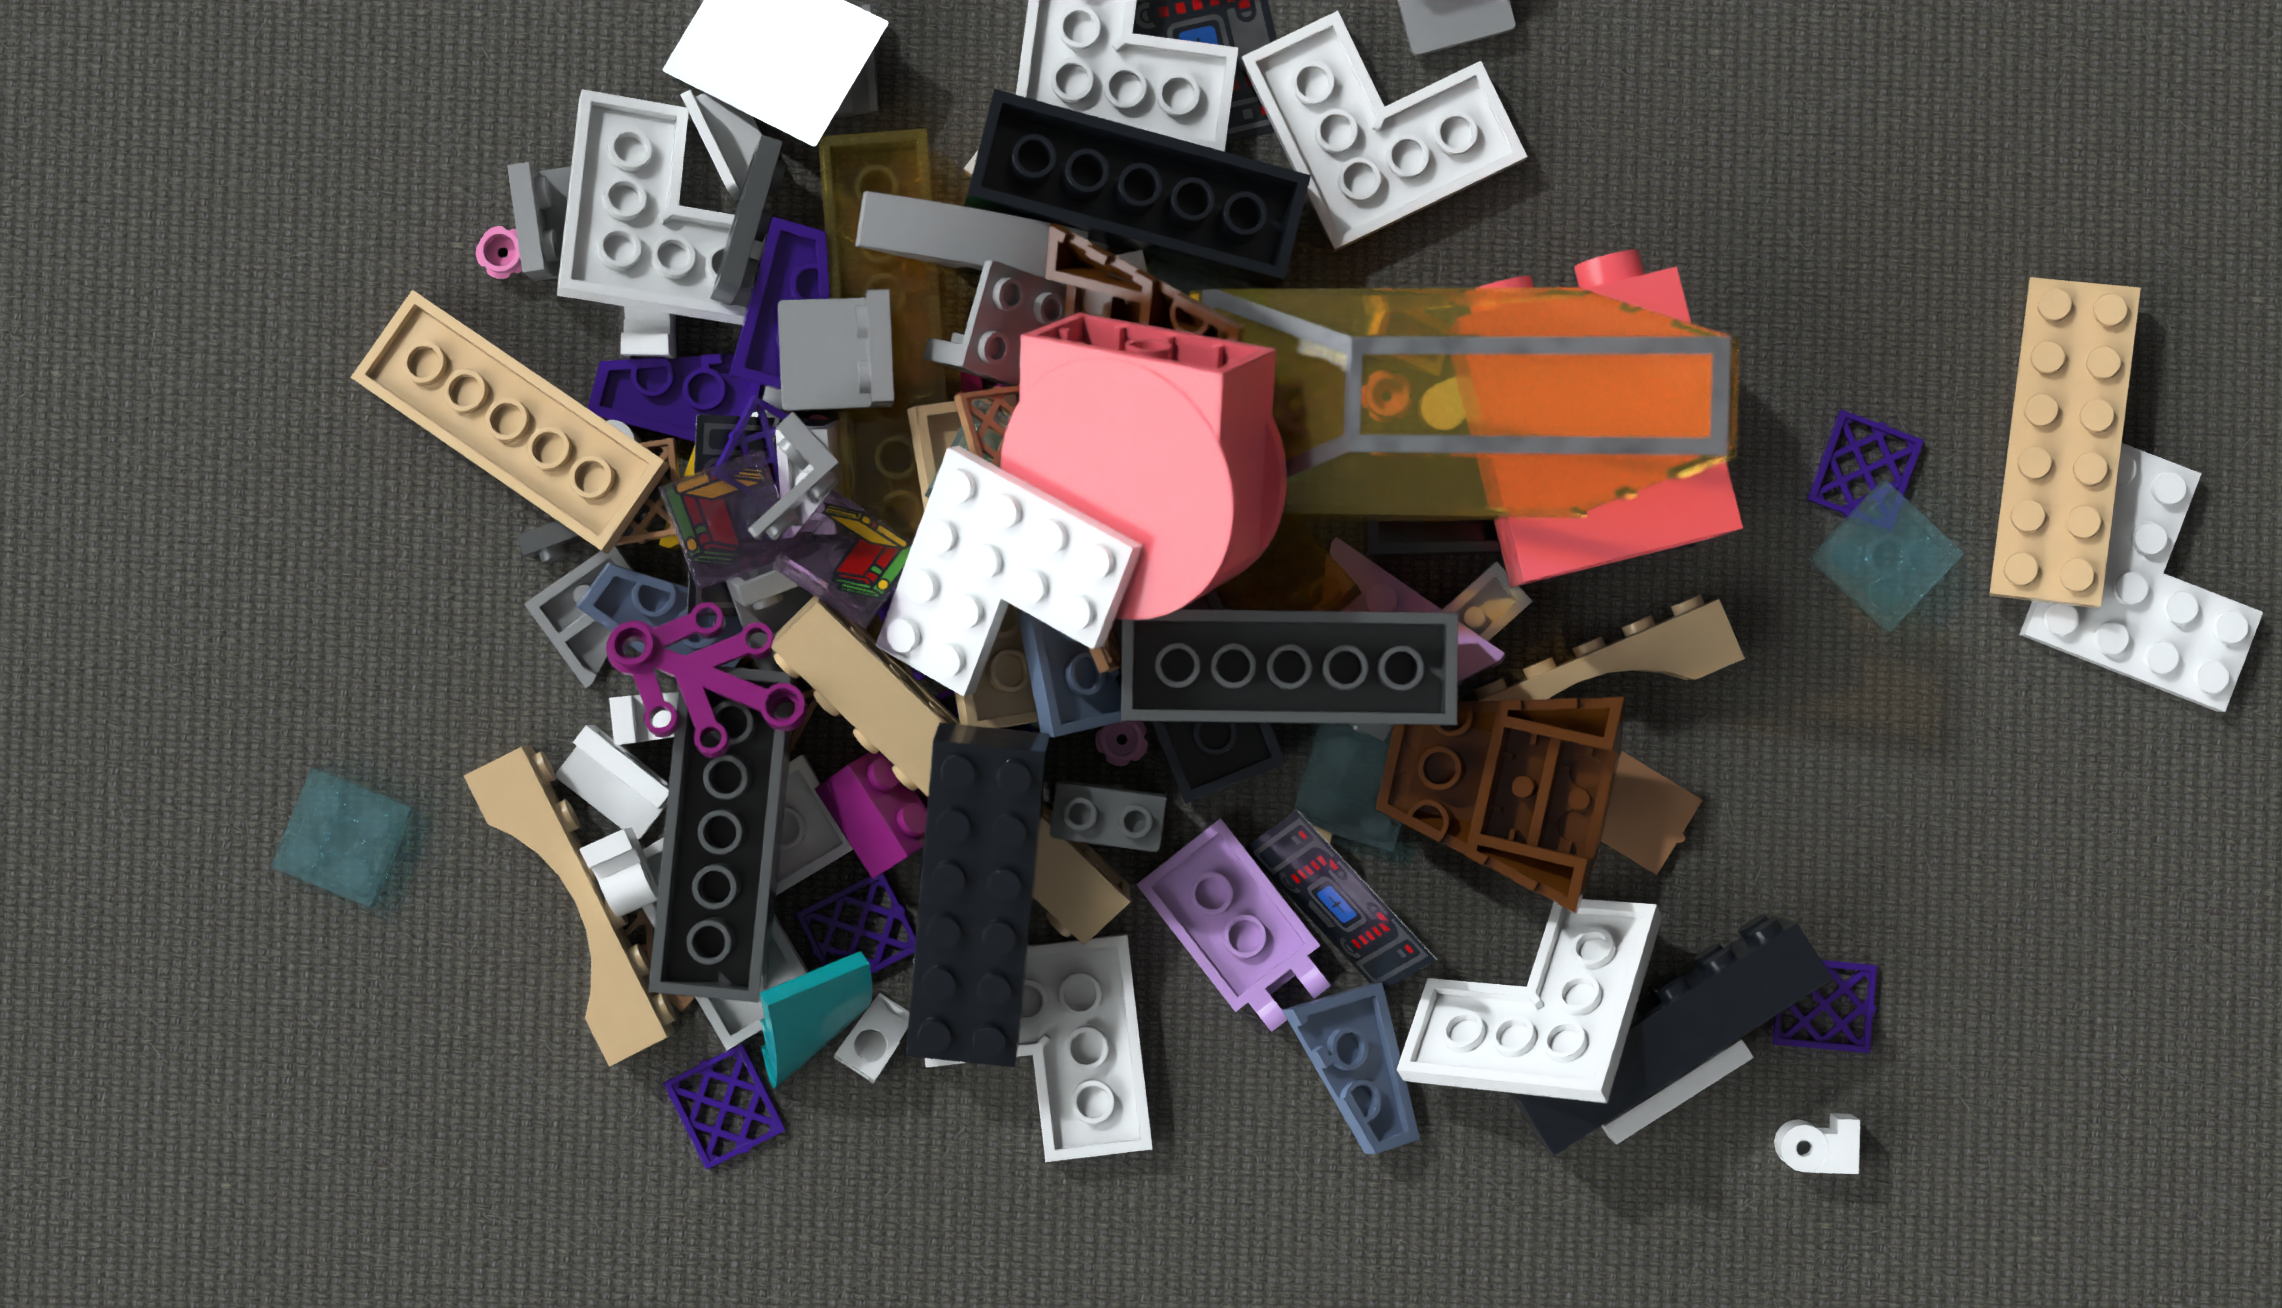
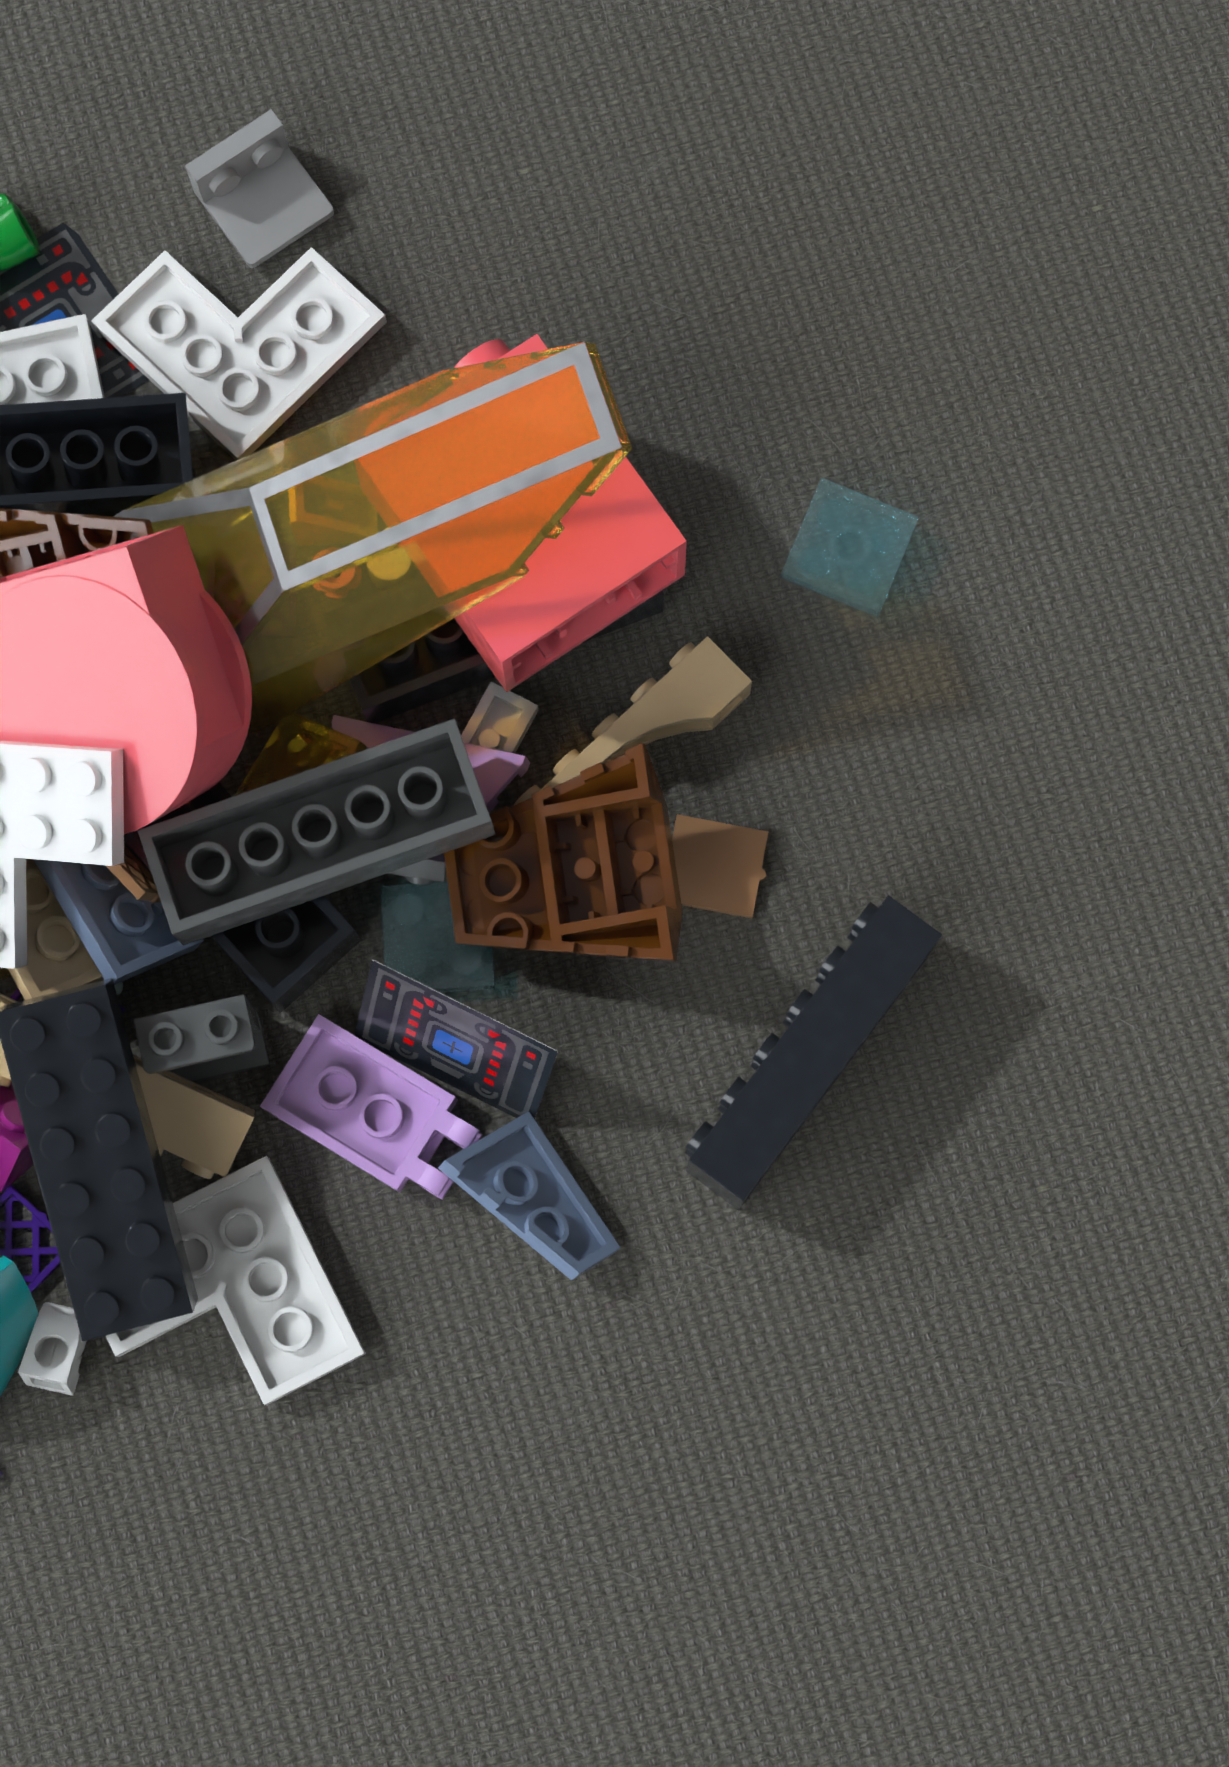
camera: 10 degrees left, 10 degrees down
bright pink plate [1095,721,1148,766] -> none
white plate [1397,899,1662,1103] -> none
white plate [1601,1038,1754,1145] -> none
dark purple window [1772,960,1877,1053] -> none
white leg [1774,1113,1860,1174] -> none
dark purple window [1806,409,1924,531] -> none
tan plate [1989,277,2141,609] -> none
white plate [2019,443,2263,712] -> none

